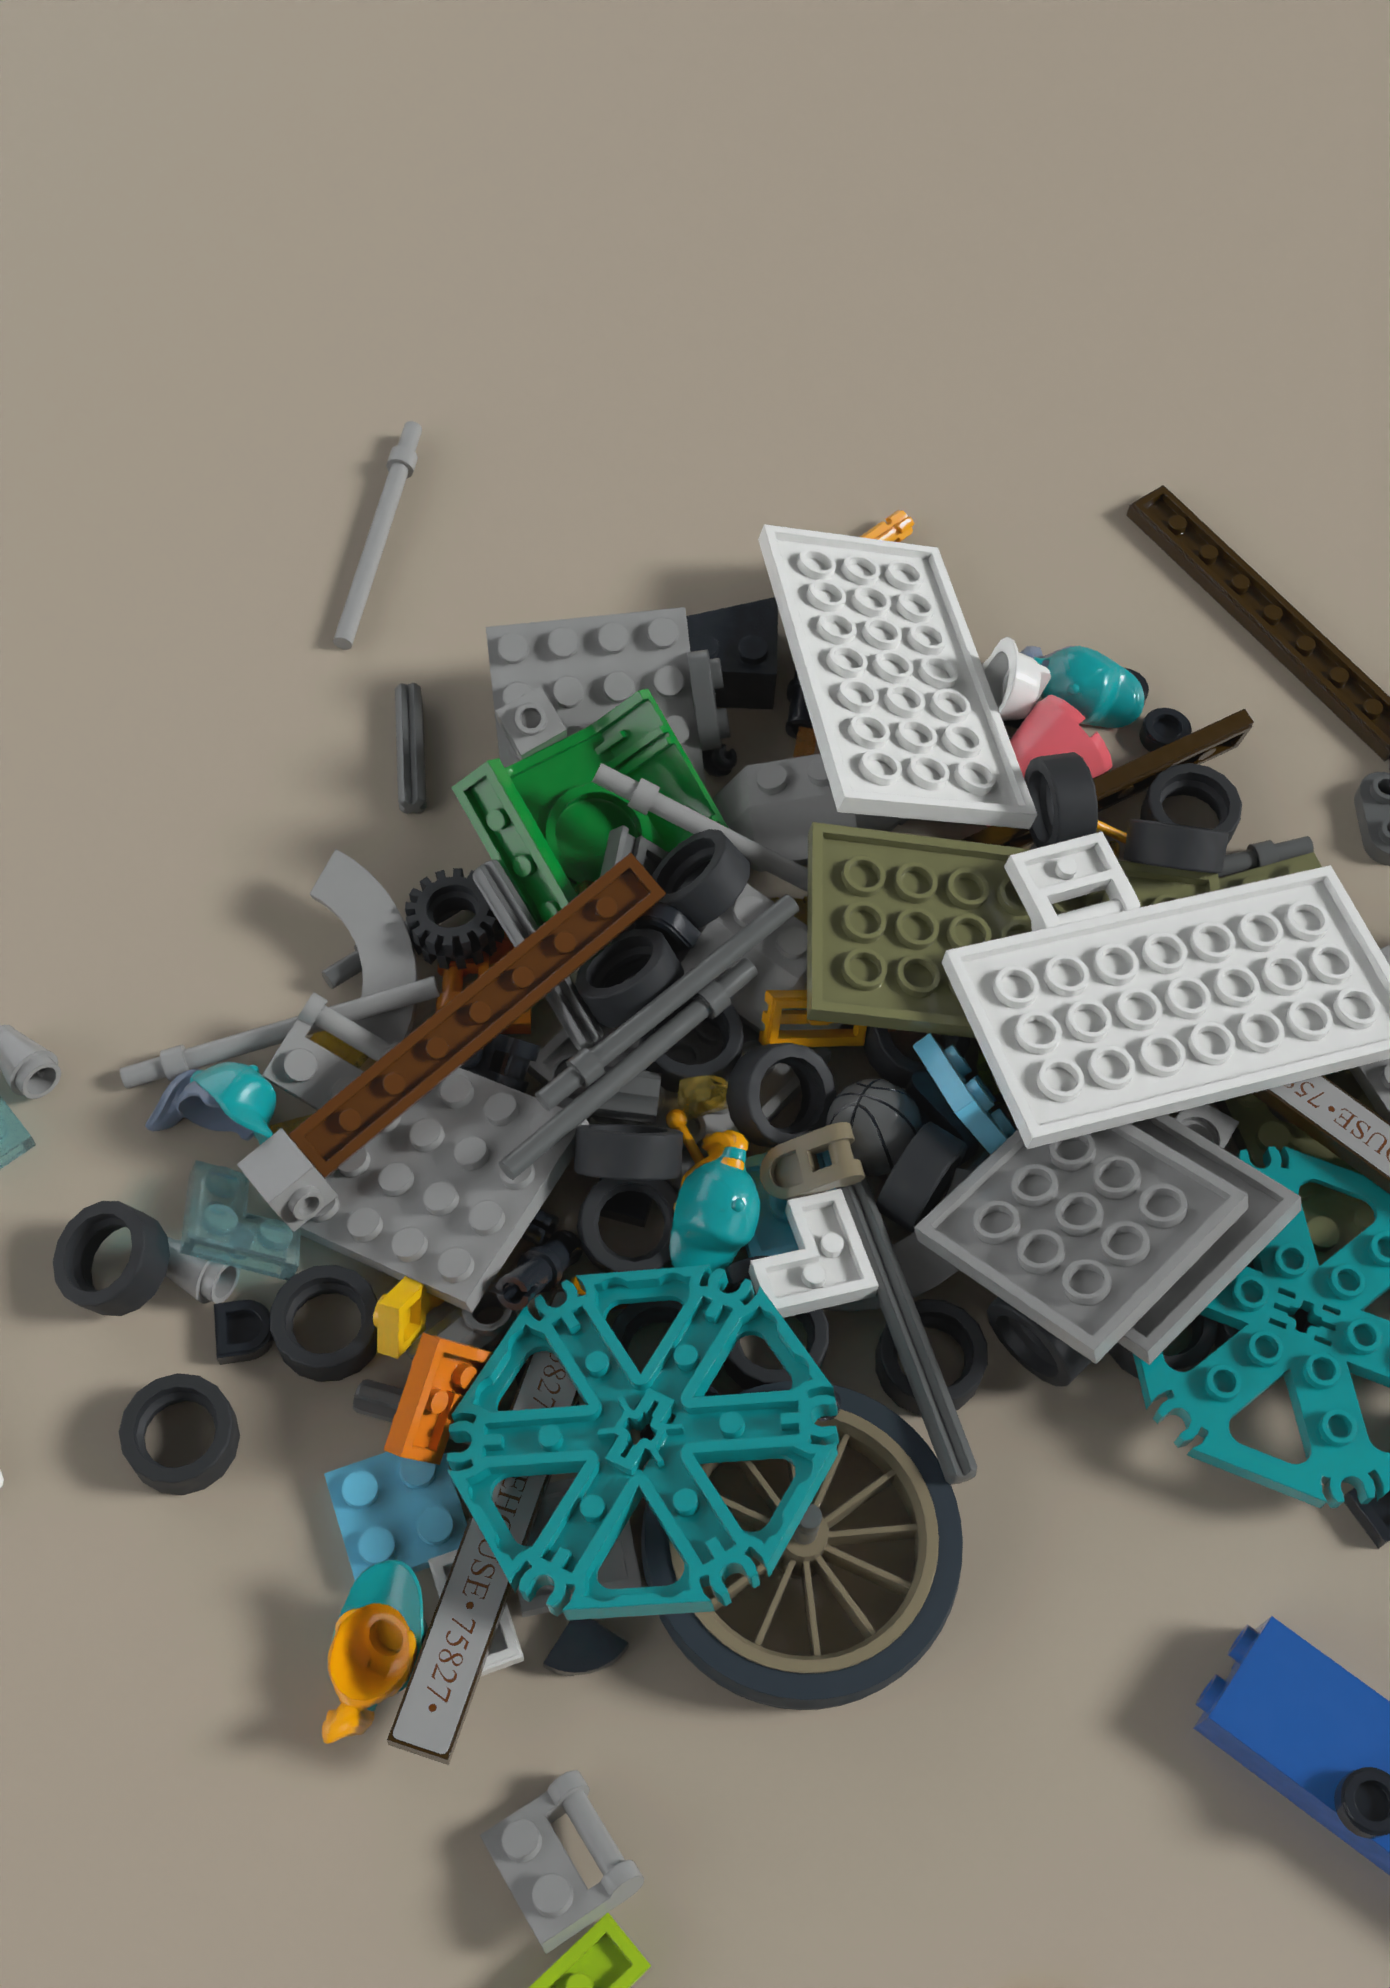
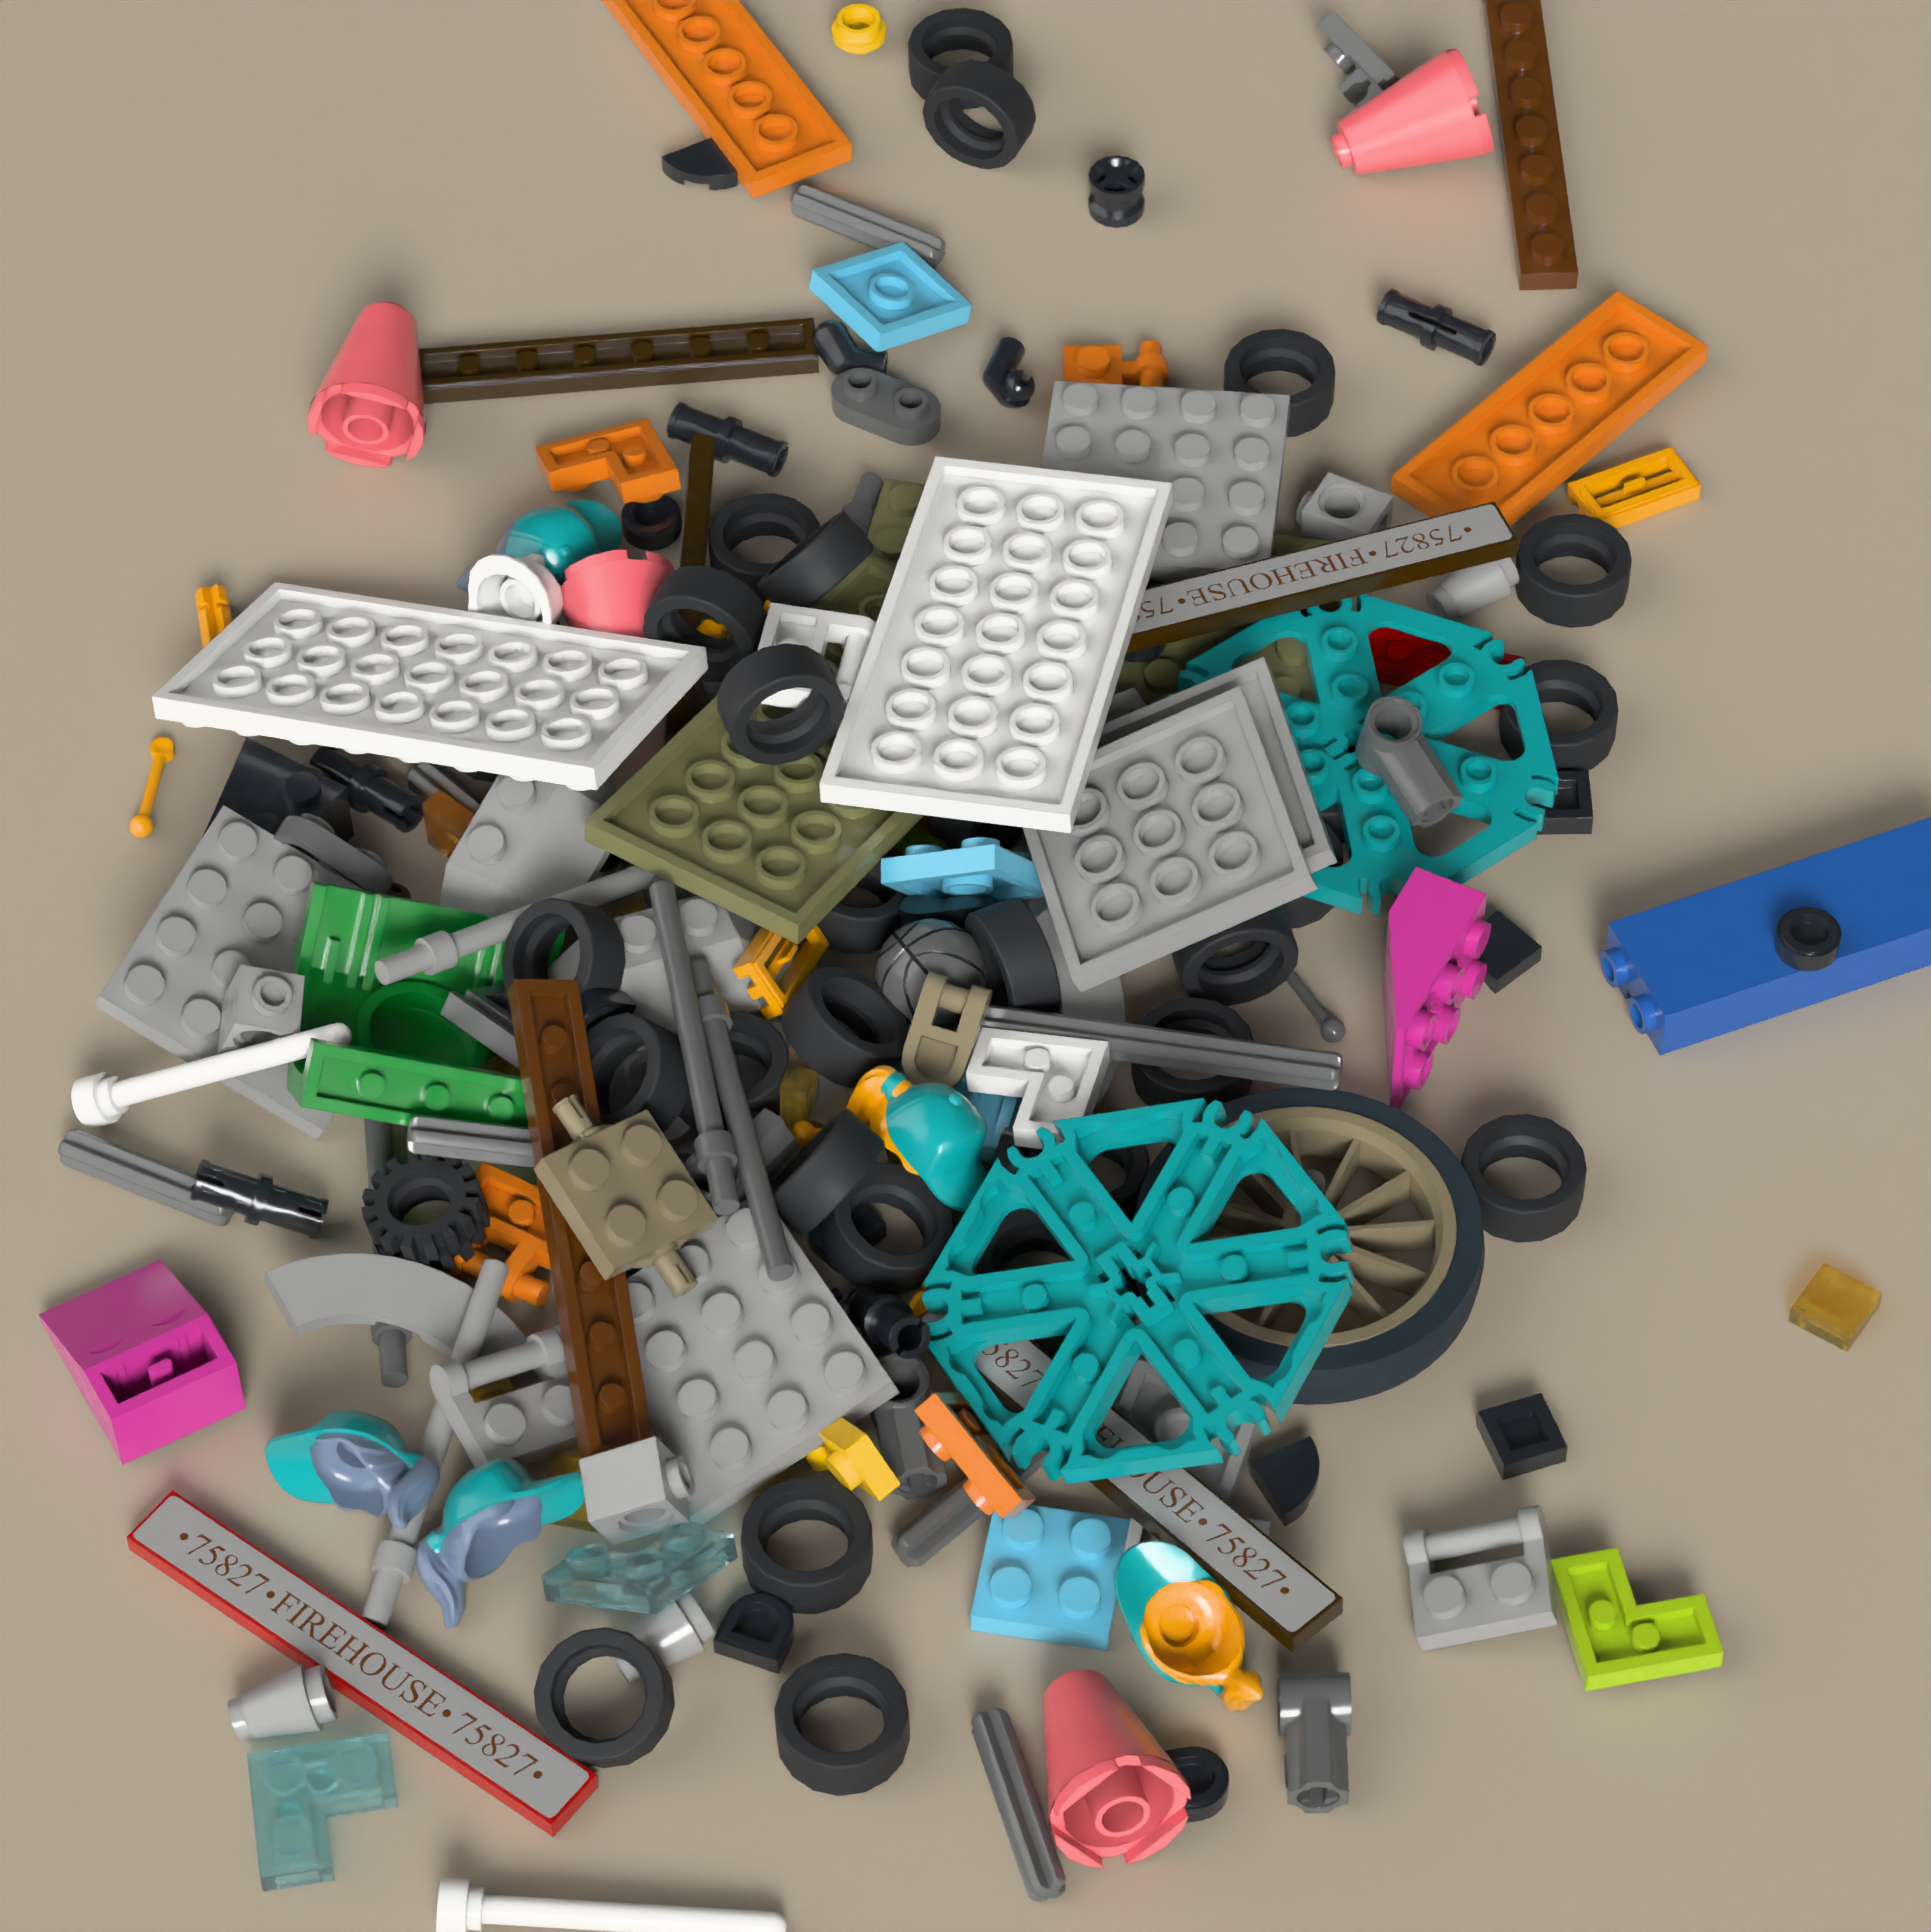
camera: 55 degrees left, 10 degrees down
none -> dark pink slope [39,1259,246,1465]
none -> white piece [71,1023,352,1128]
none -> light grey tile [126,1490,598,1837]
none -> light orange hinge [129,737,175,838]
none -> black pin [189,1159,329,1240]
none -> hair [265,1410,440,1529]
none -> coral cone [307,301,426,468]
none -> dark tan plate [533,1094,718,1299]
none -> orange plate [535,418,681,504]
none -> black pin [667,402,789,478]
none -> black tyre [717,643,844,765]
none -> dark grey axle [972,1708,1066,1902]
none -> coral cone [1043,1669,1191,1867]
none -> black tile [1165,1746,1229,1823]
none -> dark grey piece [1277,1672,1352,1813]
none -> dark grey hinge [1286,970,1346,1043]
none -> dark grey piece [1356,696,1462,828]
none -> dark pink slope [1383,867,1491,1110]
none -> black tyre [1461,1114,1587,1243]
none -> black tile [1477,1393,1568,1480]
none -> black tile [1480,910,1542,994]

